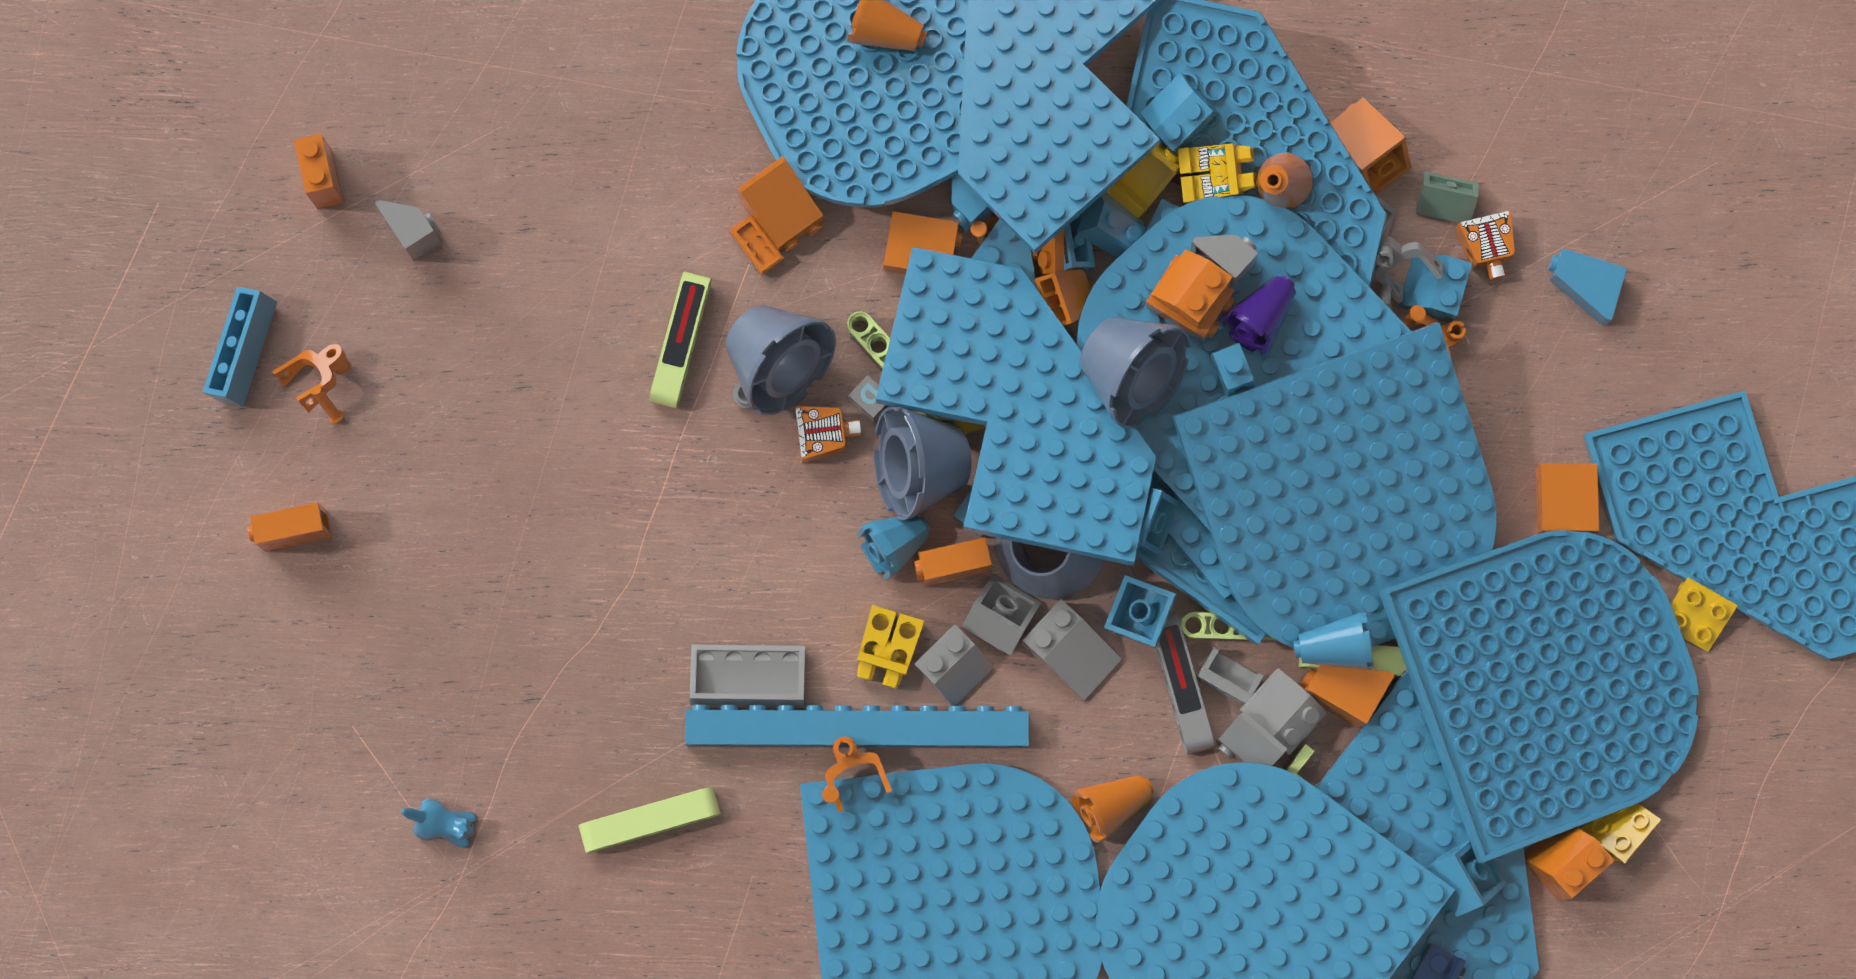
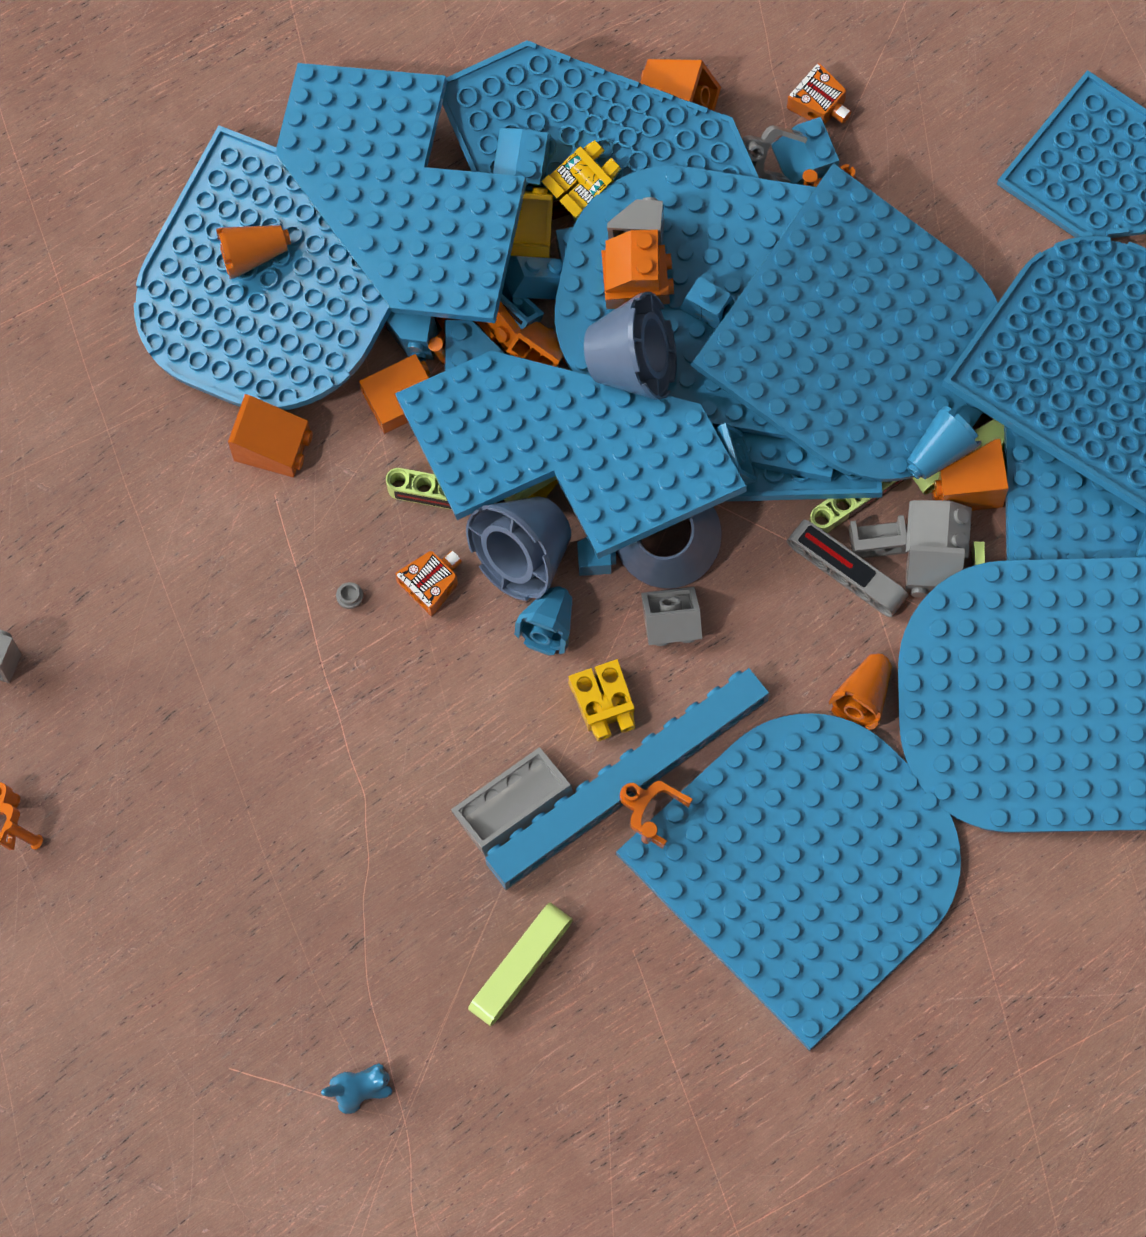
camera: 30 degrees left, 10 degrees down
orange brick [247,502,332,552] -> none
beam [649,272,712,409] -> none
sand blue cone [726,305,836,415] -> none
orange plate [729,214,784,276] -> none
light grey brick [849,375,892,422] -> none
orange brick [914,537,992,587] -> none
light grey slope [914,625,994,706] -> none
light grey slope [1021,599,1122,701] -> none
dark azure slope [1104,575,1177,648] -> none
dark purple cone [1222,276,1296,355] -> none
orange cone [1257,153,1313,209] -> none
sand green panel [1416,172,1479,223] -> none
orange brick [1536,464,1599,534] -> none
dark azure slope [1548,248,1627,326] -> none

